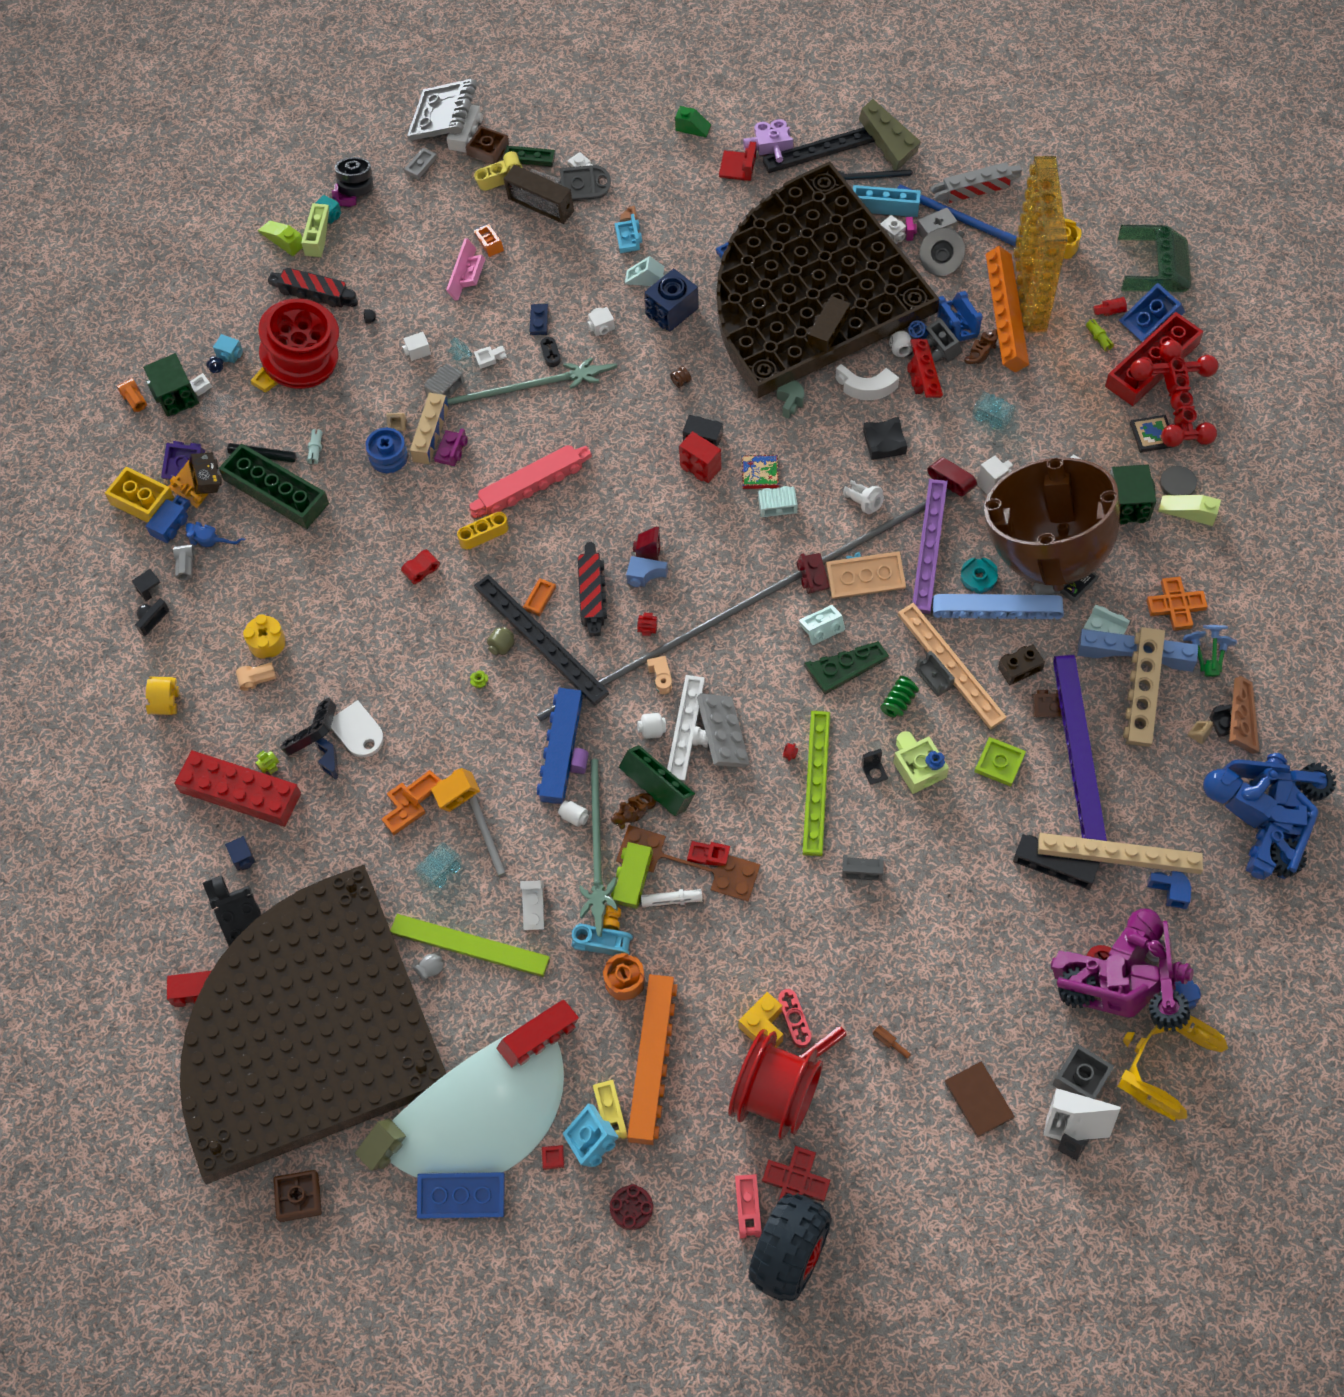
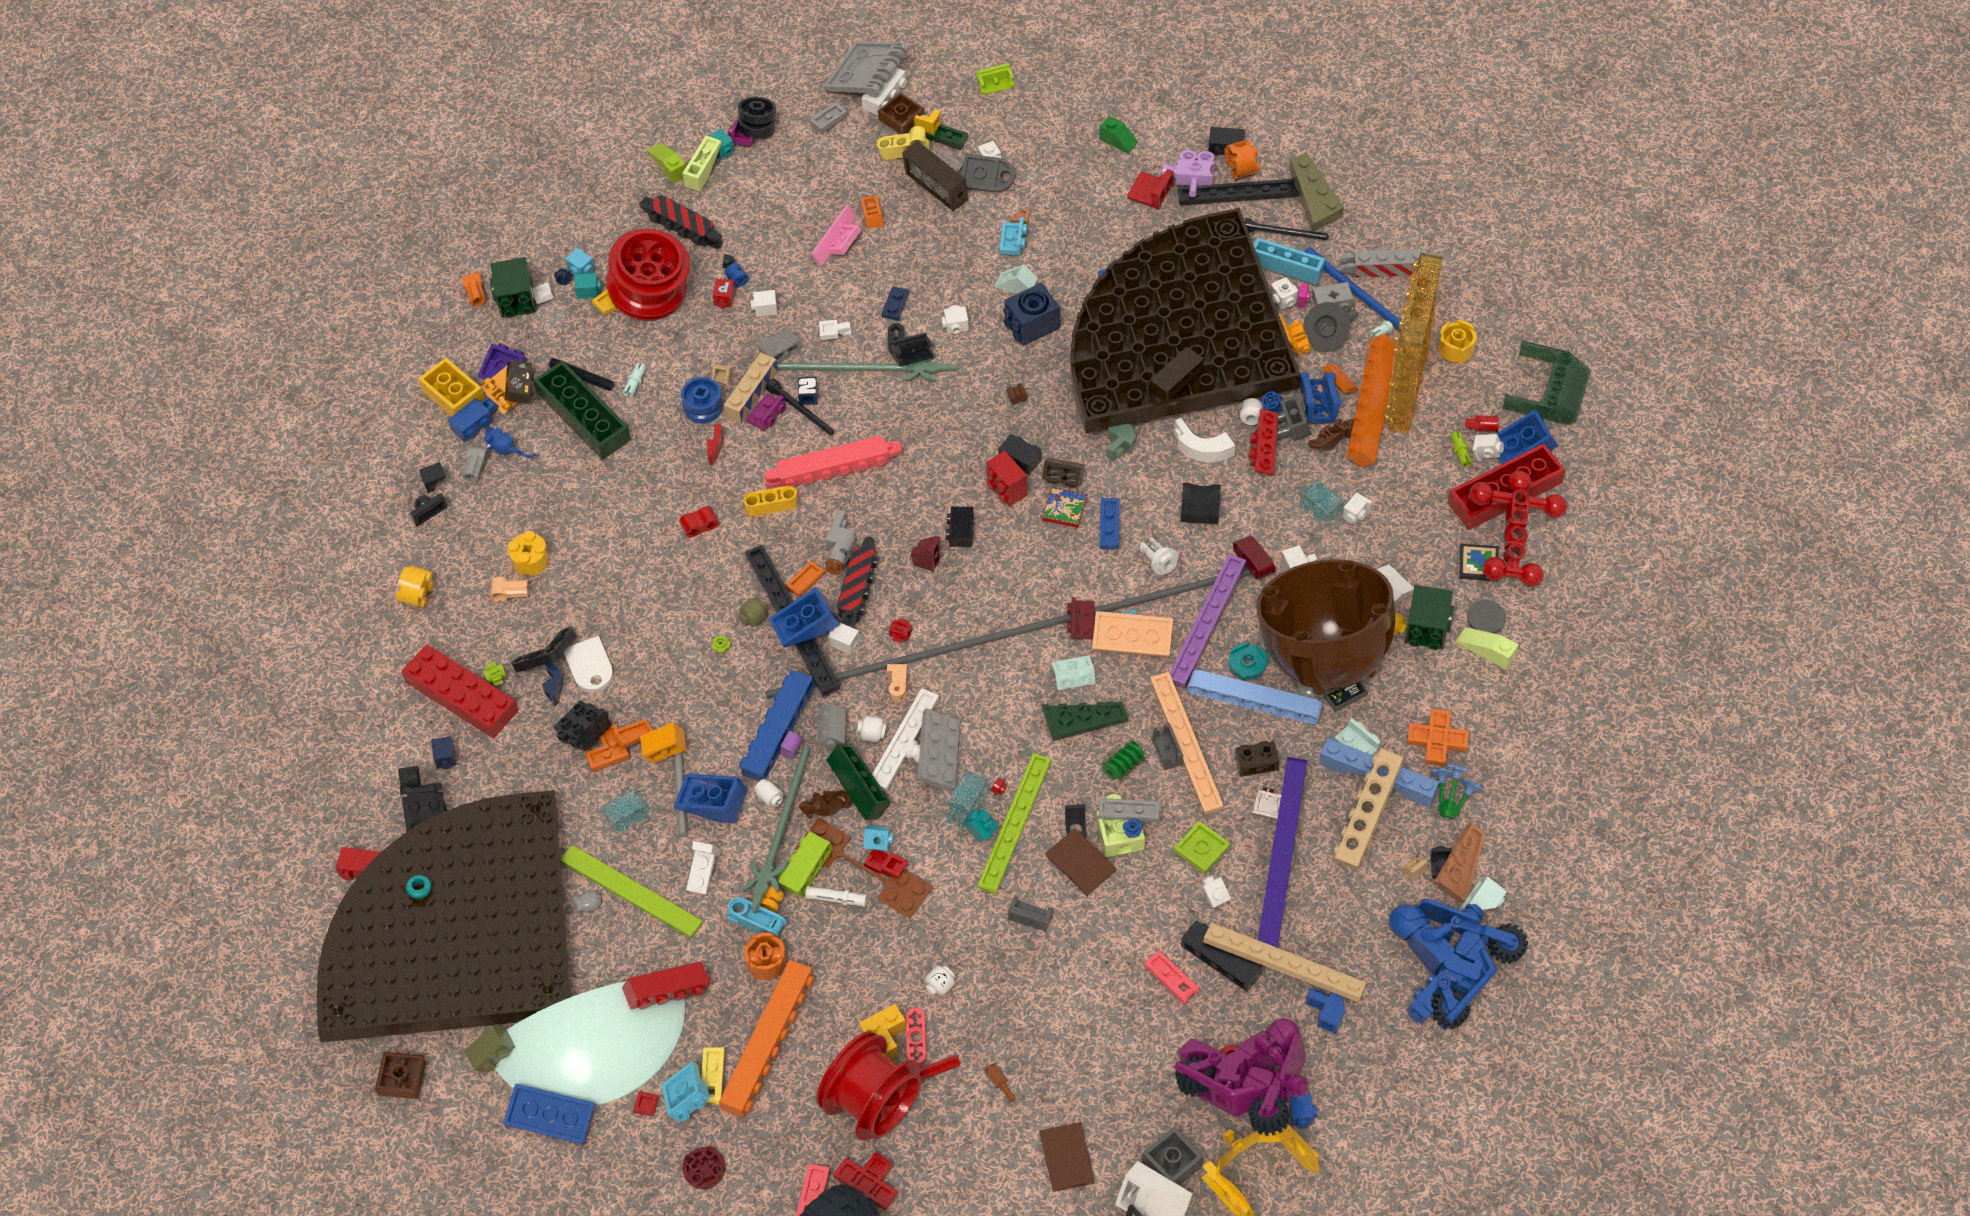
camera: 15 degrees right, 5 degrees down
clear light blue tile [448,337,472,360] -> none
medium blue arch [626,556,668,587] -> none
light aqua brick [758,486,798,517] -> none
none -> teal piece [406,875,431,899]
none -> black brick [554,701,612,751]
none -> teal brick [575,273,602,299]
none -> blue slope [674,774,747,823]
none -> red slope [707,424,723,465]
none -> red brick [712,279,735,308]
none -> blue wheel [725,263,749,288]
none -> black piece [765,378,834,435]
none -> blue slope [768,587,840,647]
none -> dark blue brick [798,376,818,405]
none -> light grey brick [817,703,846,750]
none -> light grey plate [825,510,857,575]
none -> white brick [828,623,860,655]
none -> medium azure brick [863,824,894,851]
none -> black hinge [892,333,934,367]
none -> yellow panel [914,109,941,135]
none -> white head [925,965,955,996]
none -> black brick [946,506,974,547]
none -> clear light blue hinge [946,770,990,828]
none -> teal brick [963,809,999,841]
none -> lime hinge [976,63,1015,95]
none -> dark brown brick [1042,458,1085,487]
none -> reddish brown tile [1045,828,1116,896]
none -> light grey tile [1098,798,1160,823]
none -> blue plate [1100,498,1120,549]
none -> coral plate [1144,950,1199,1005]
none -> white bracket [1198,875,1231,908]
none -> black brick [1208,127,1245,155]
none -> orange brick [1224,140,1260,179]
none -> light orange hinge [1279,313,1311,358]
none -> orange tile [1323,364,1359,393]
none -> white brick [1343,492,1372,524]
none -> light aqua pin [1369,321,1393,338]
none -> light aqua slope [1459,877,1507,911]
none -> white brick [1472,434,1504,461]

